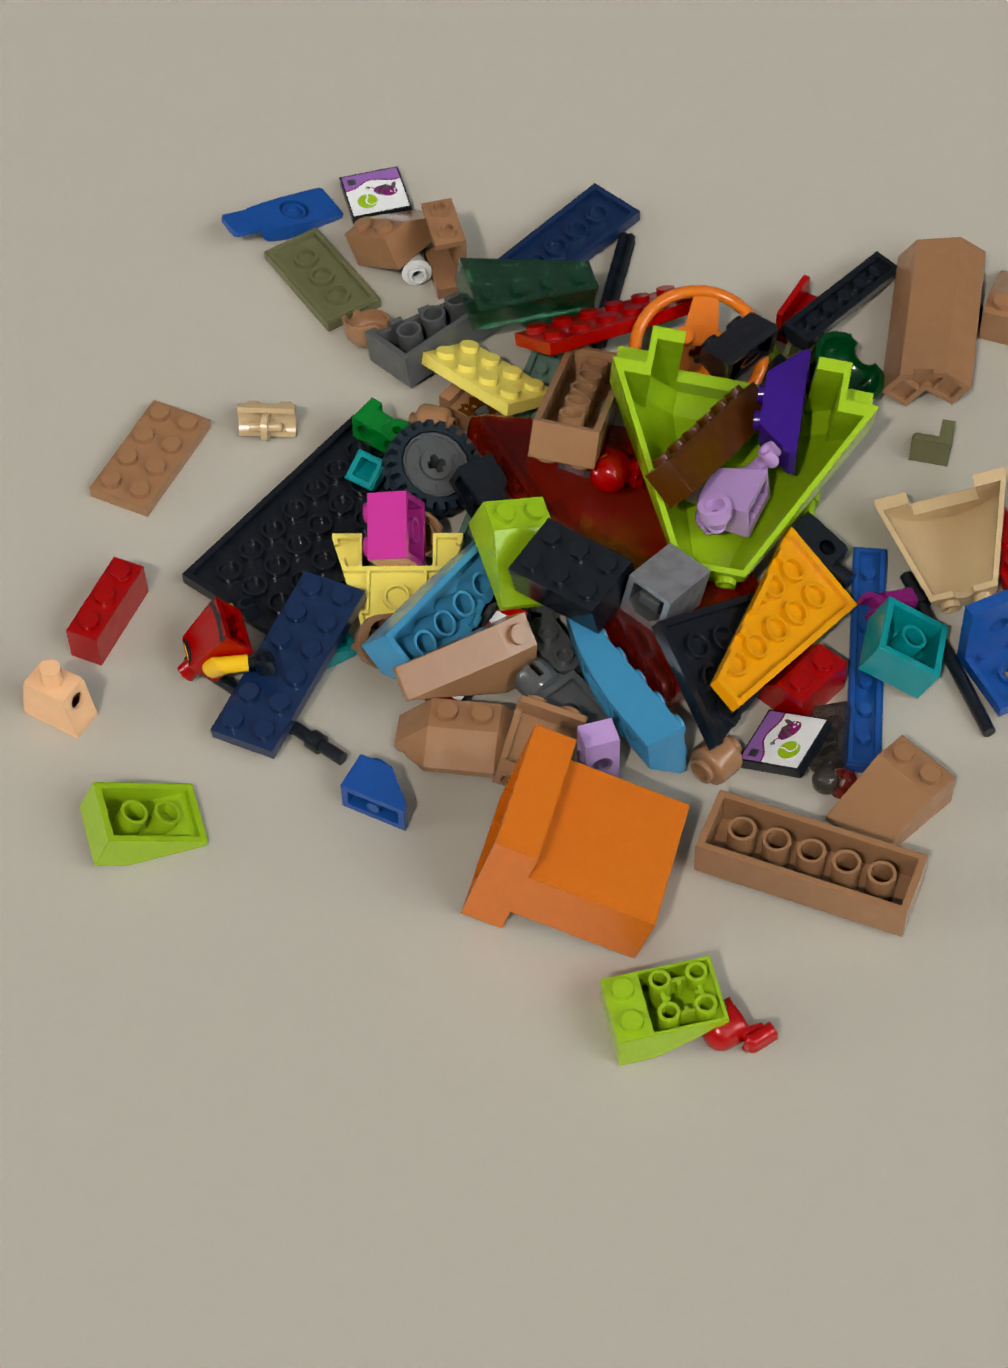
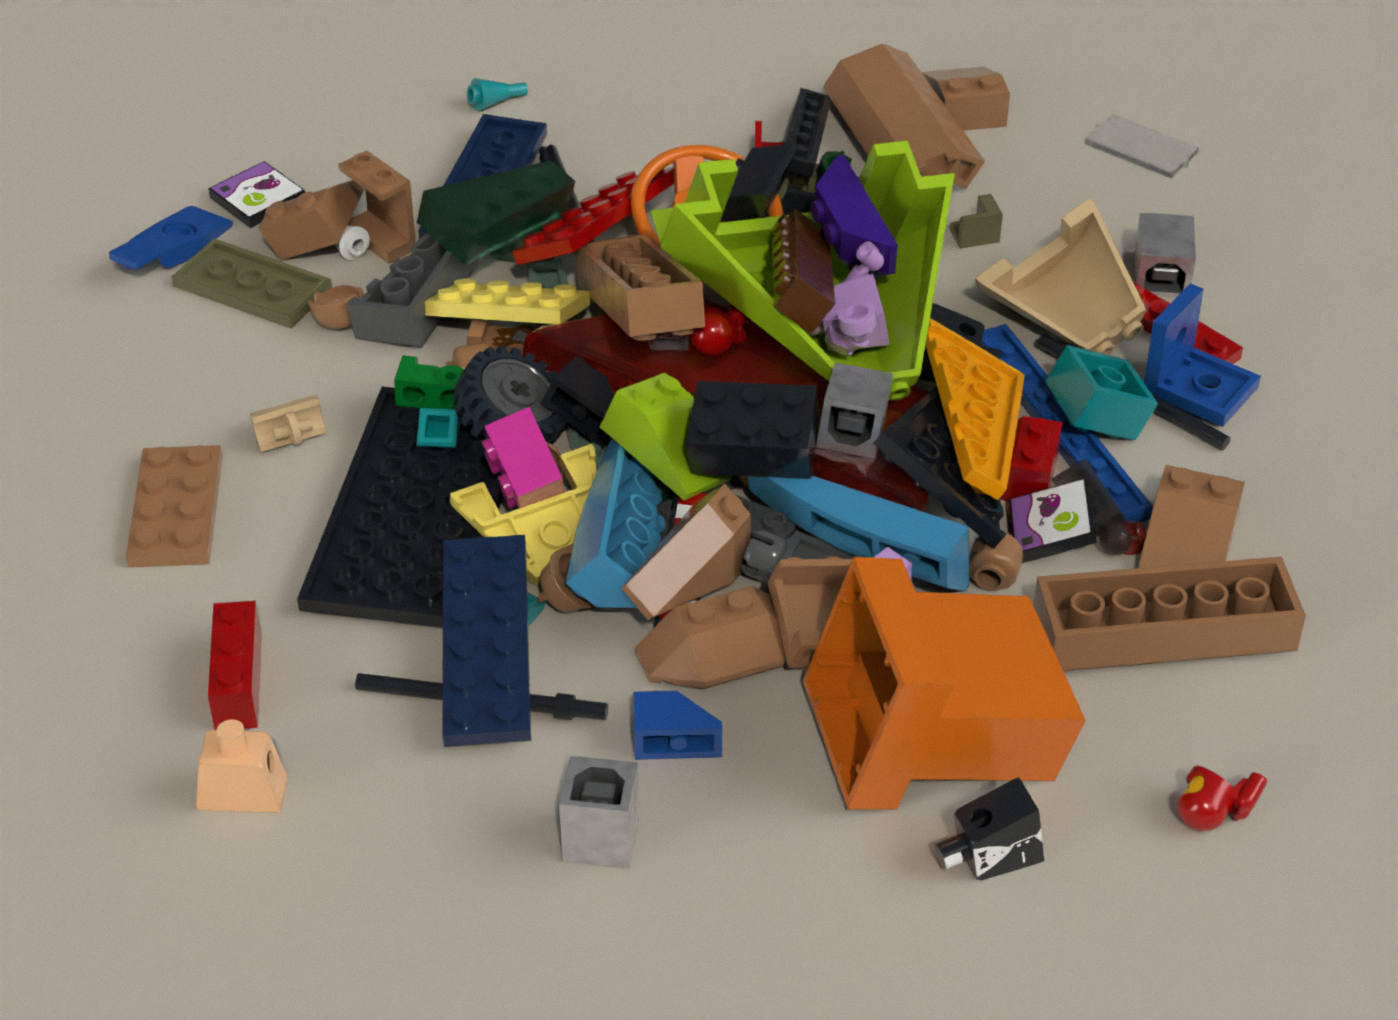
camera: 30 degrees left, 10 degrees down
lime slope [79,782,208,866] -> none
torso [178,596,276,681] -> none
lime slope [600,955,729,1066] -> none
magenta bar [857,587,918,620] -> none
none -> teal cone [467,78,528,111]
none -> flat silver piece [559,756,639,869]
none -> black torso [935,777,1044,880]

